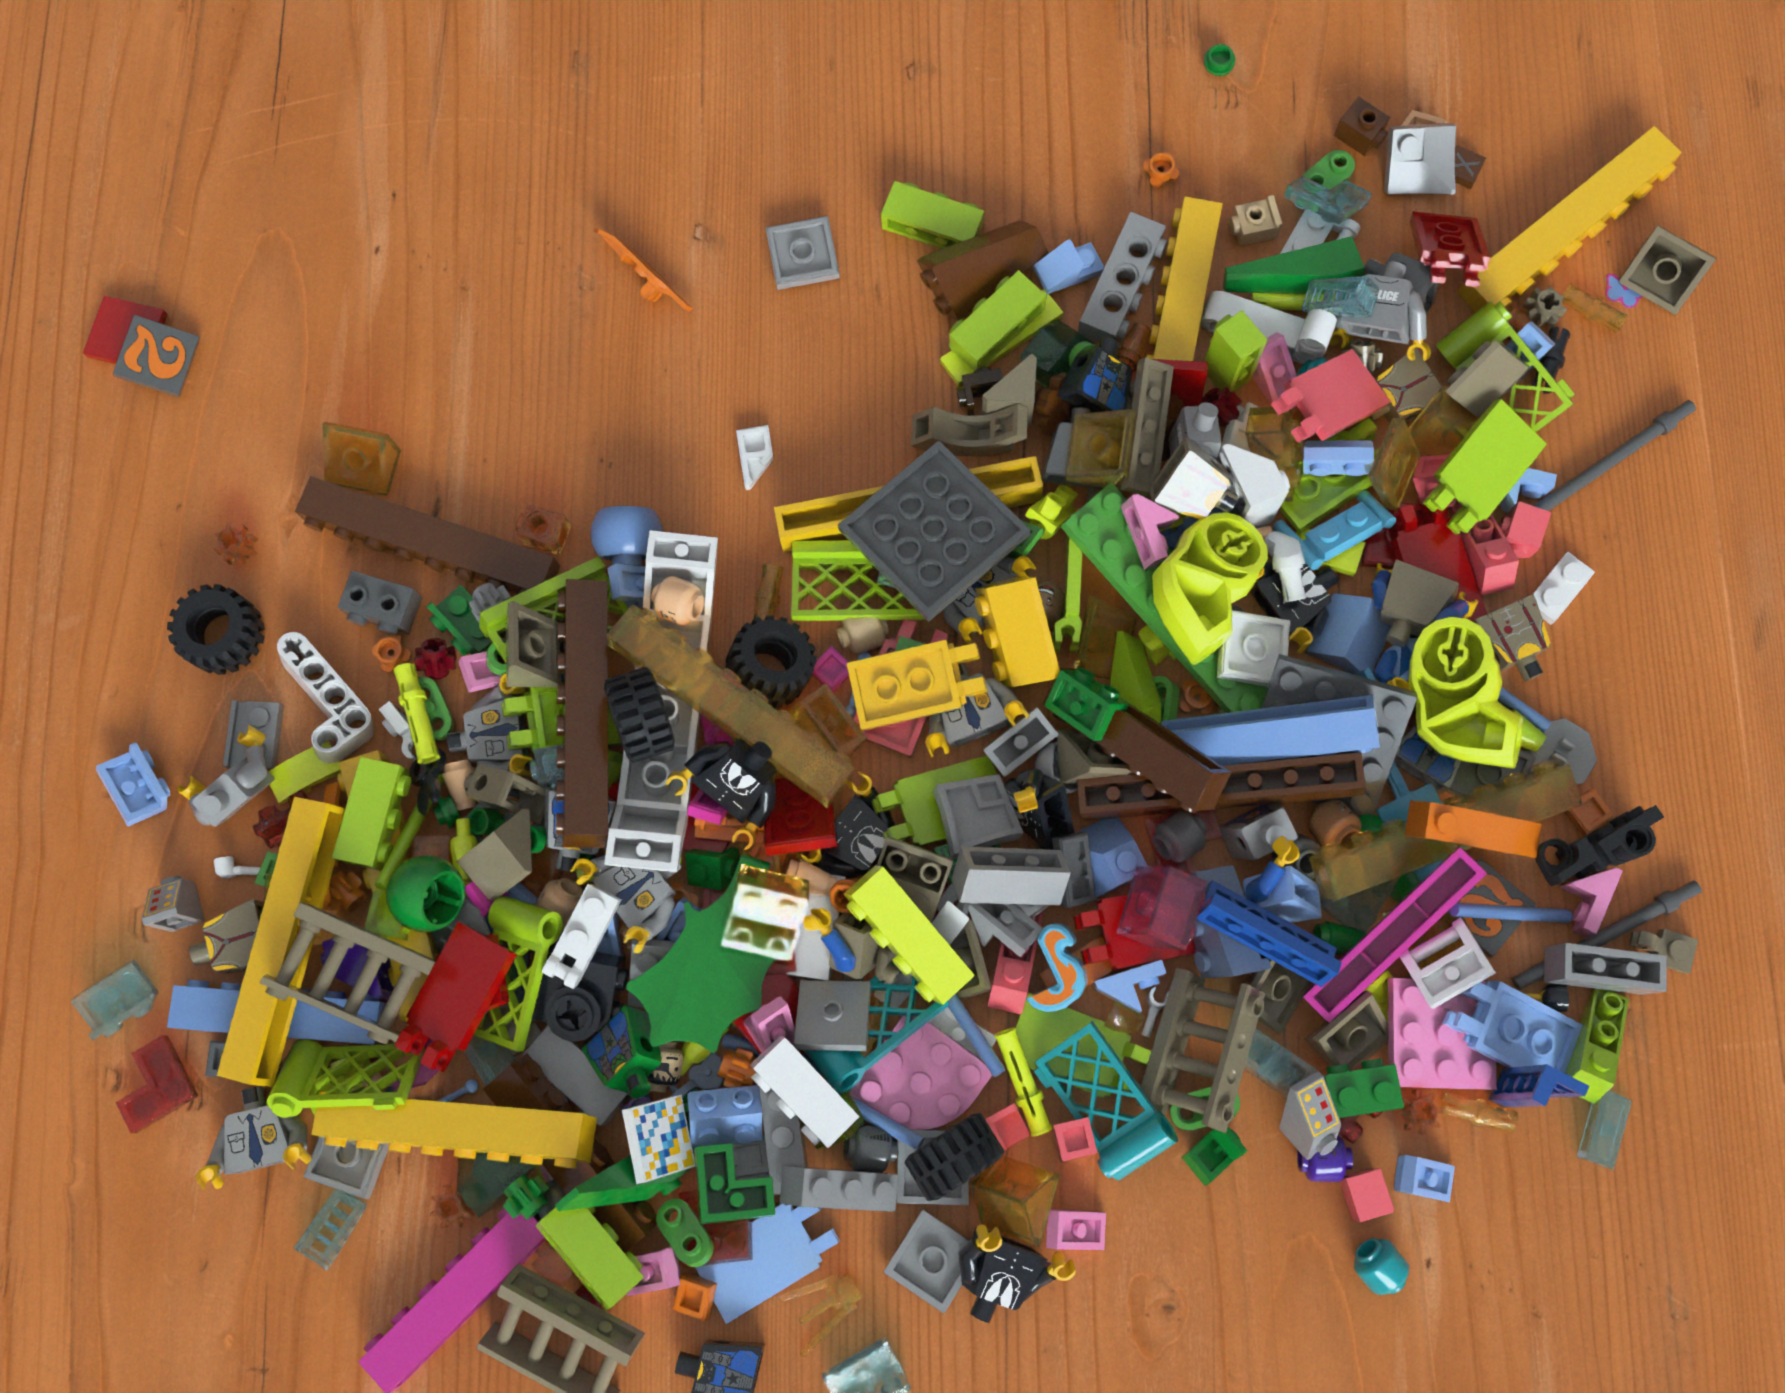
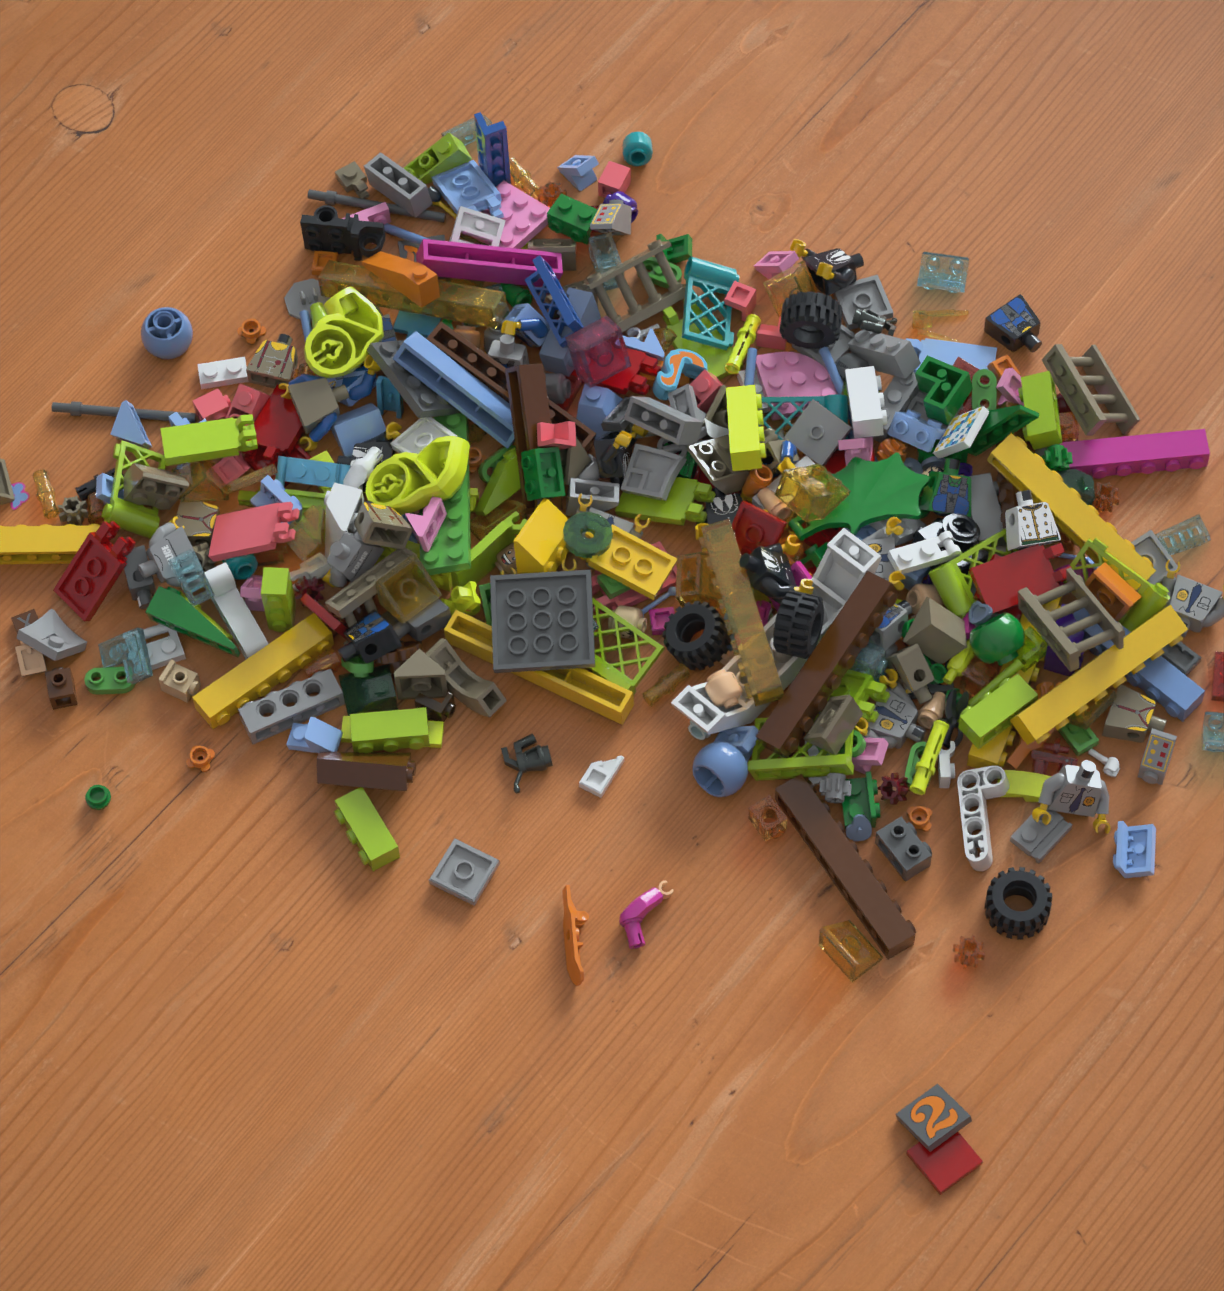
camera: 145 degrees left, 15 degrees down
none -> light blue slope [110,400,152,449]
none -> medium blue wheel [141,307,193,359]
none -> orange plate [237,319,266,344]
none -> pearl dark grey piece [501,733,553,794]
none -> coral panel [537,421,576,450]
none -> clear green tile [563,512,613,558]
none -> dark pink arm [619,881,674,949]
none -> sand blue piece [845,814,872,841]
none -> pearl dark grey piece [852,308,897,336]
none -> sand blue piece [968,601,993,626]
none -> white torso [1005,490,1061,551]
none -> orange slope [1085,562,1142,622]

